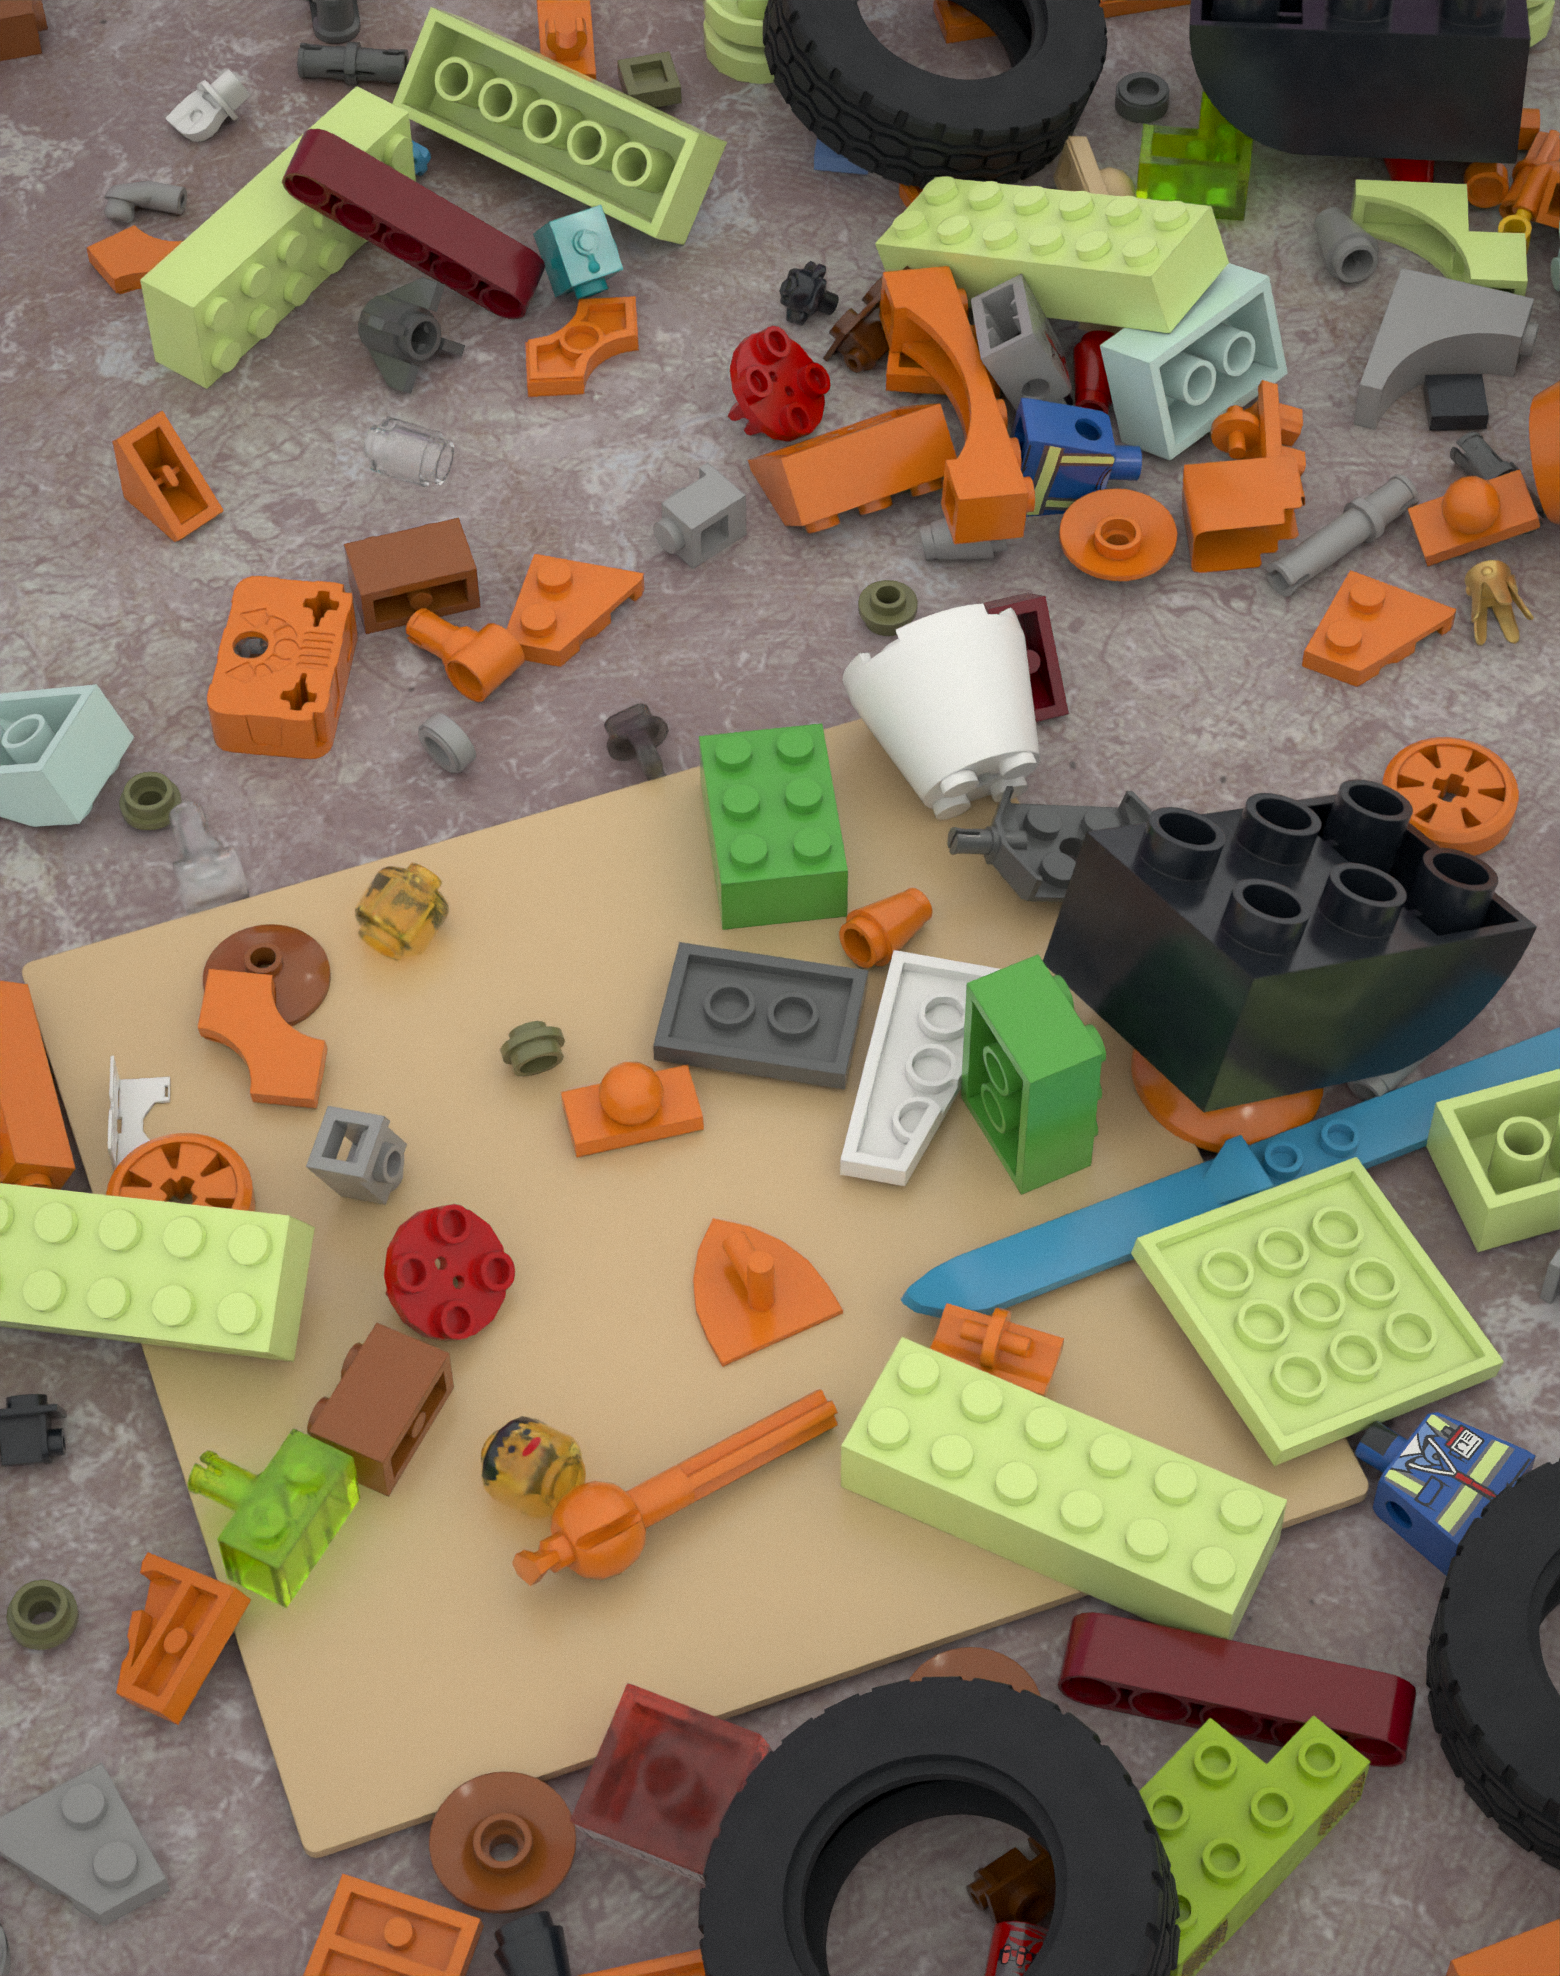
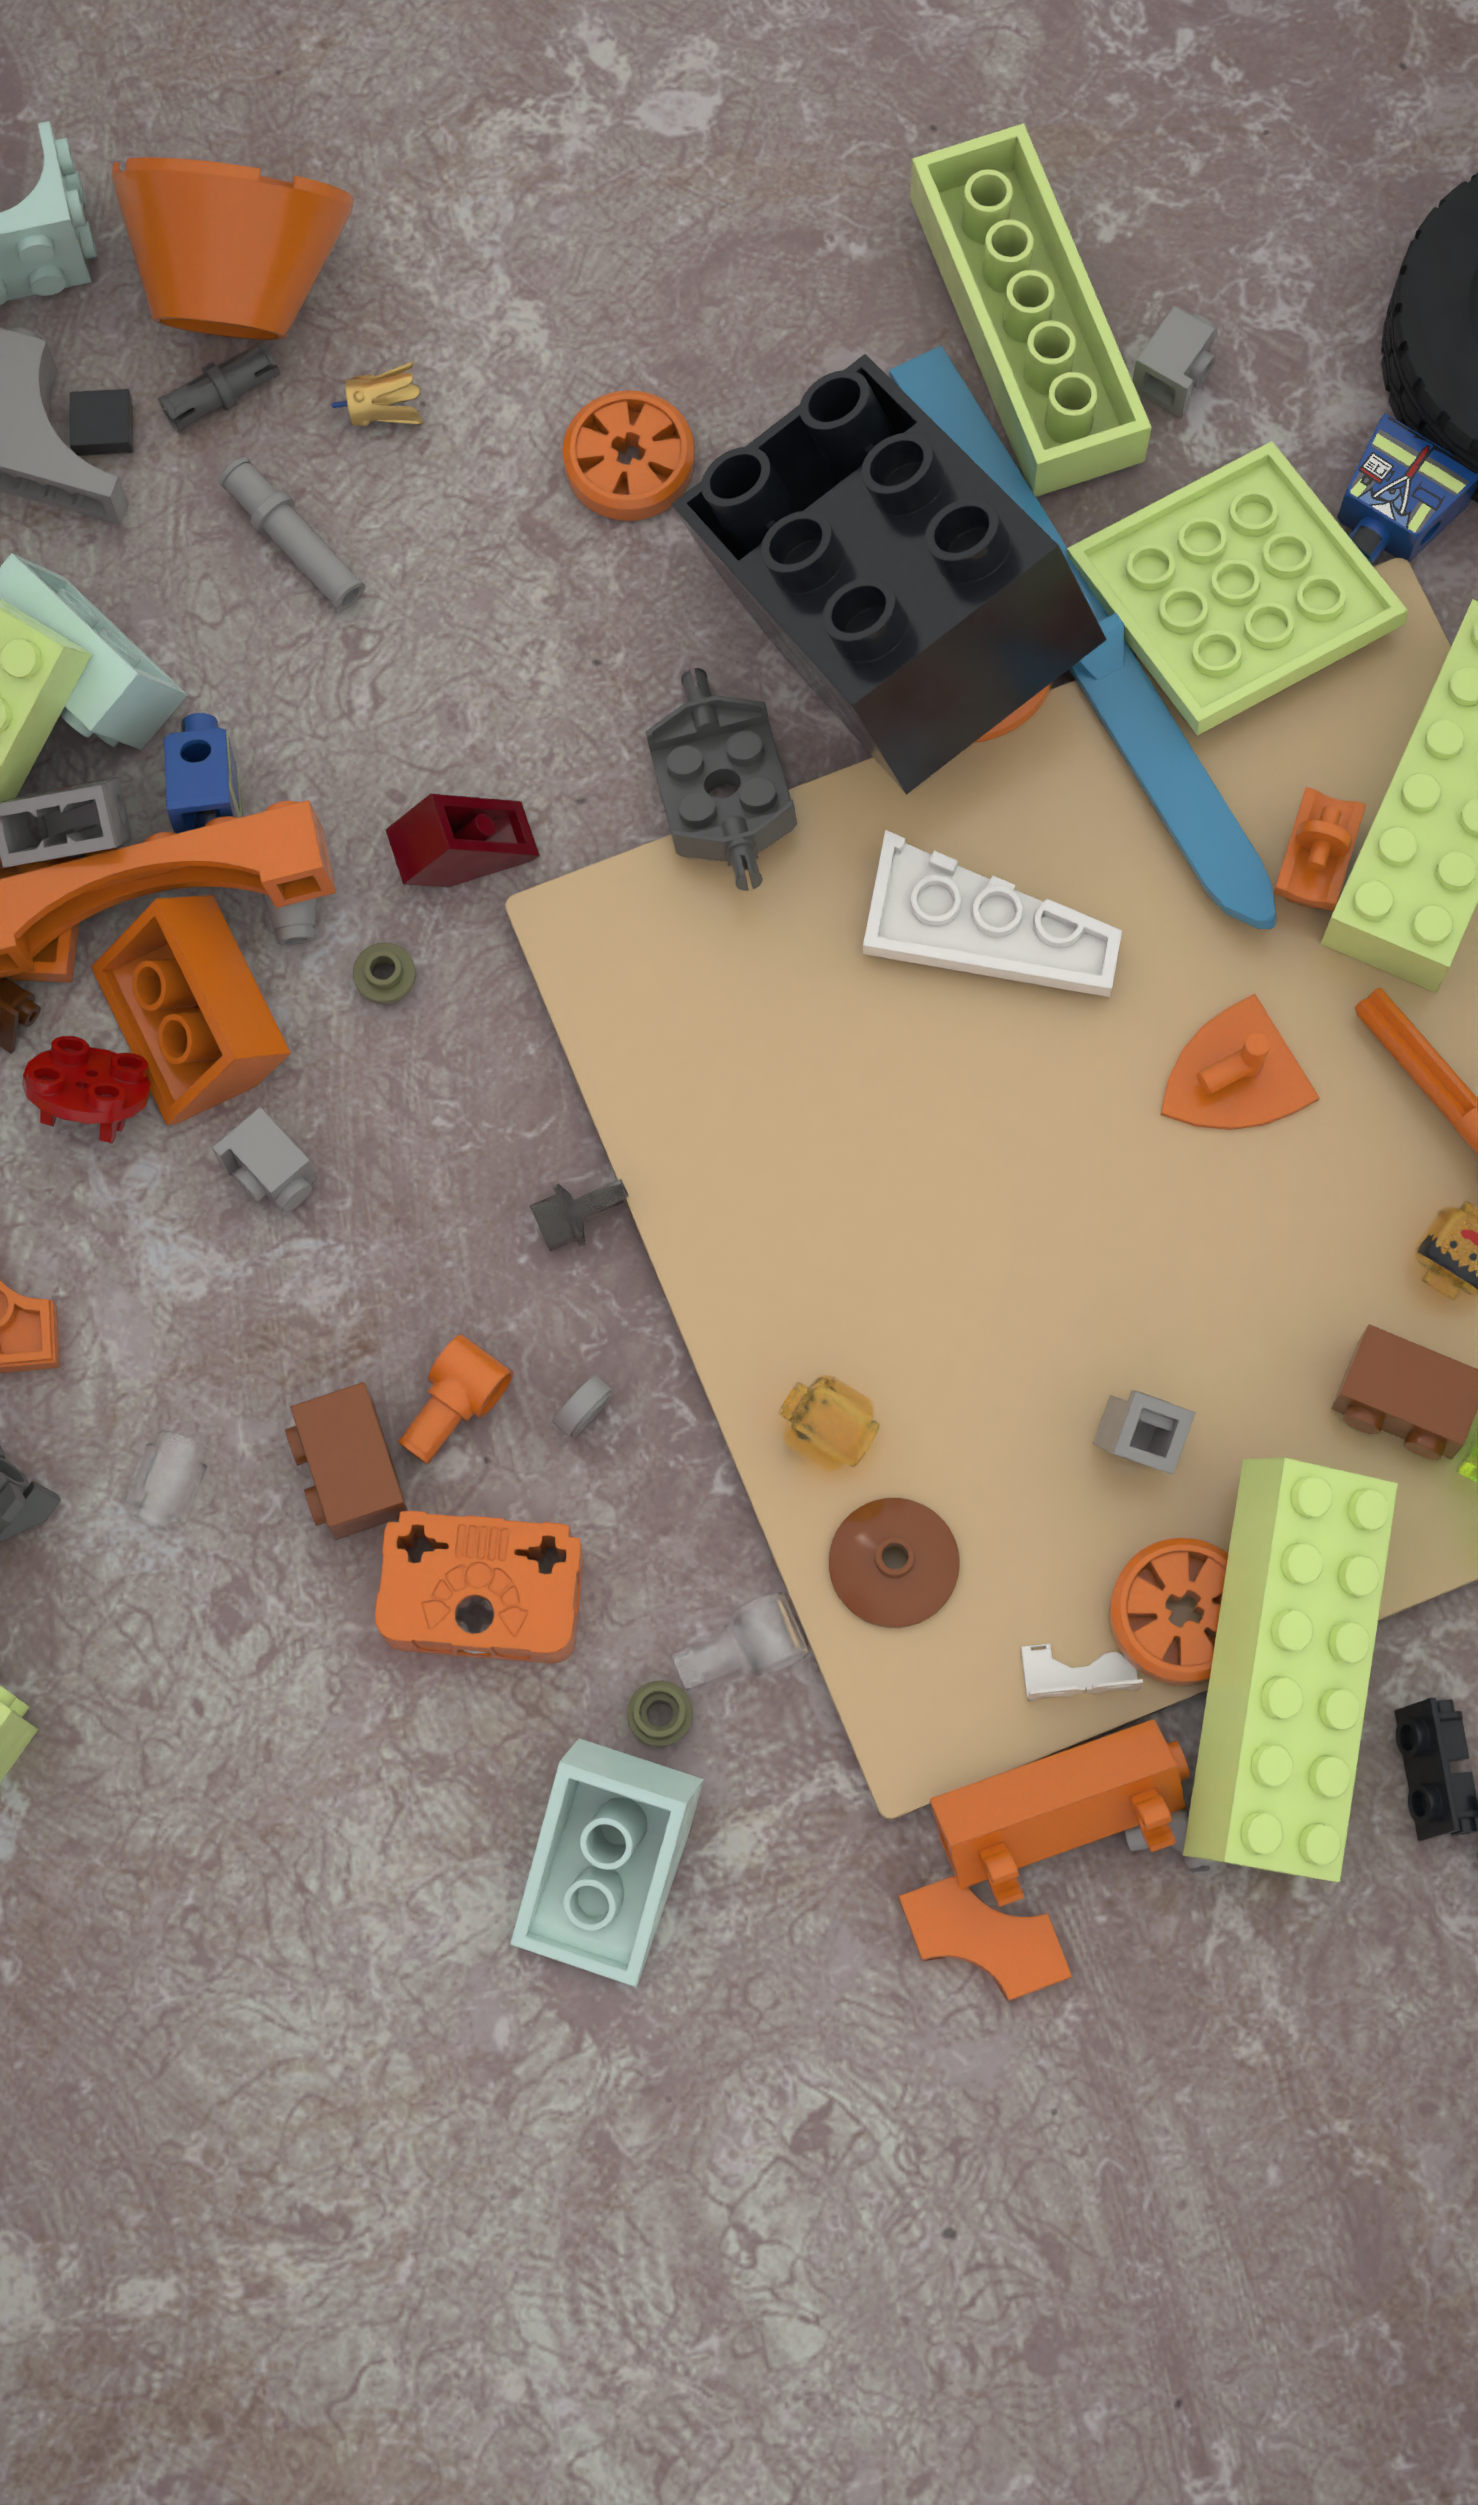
camera: 90 degrees left, 20 degrees up
orange slope [112,410,224,542] -> none
orange tile [197,969,328,1109] -> none
red plate [384,1204,515,1341] -> none
olive plate [500,1021,565,1076] -> none
orange wing [506,554,645,667] -> none
orange tile [561,1062,704,1157] -> none
dark grey plate [653,942,868,1089] -> none
bright green brick [699,723,848,930] -> none
orange cone [839,887,932,968] -> none
white cone [843,603,1040,820] -> none
bright green brick [961,954,1106,1195] -> none
orange dish [1059,488,1177,581] -> none
red cone [1073,330,1115,415] -> none
orange piece [1182,455,1305,573] -> none
orange hips [1211,380,1306,477] -> none
orange wing [1302,570,1456,687] -> none
orange tile [1407,469,1540,567] -> none

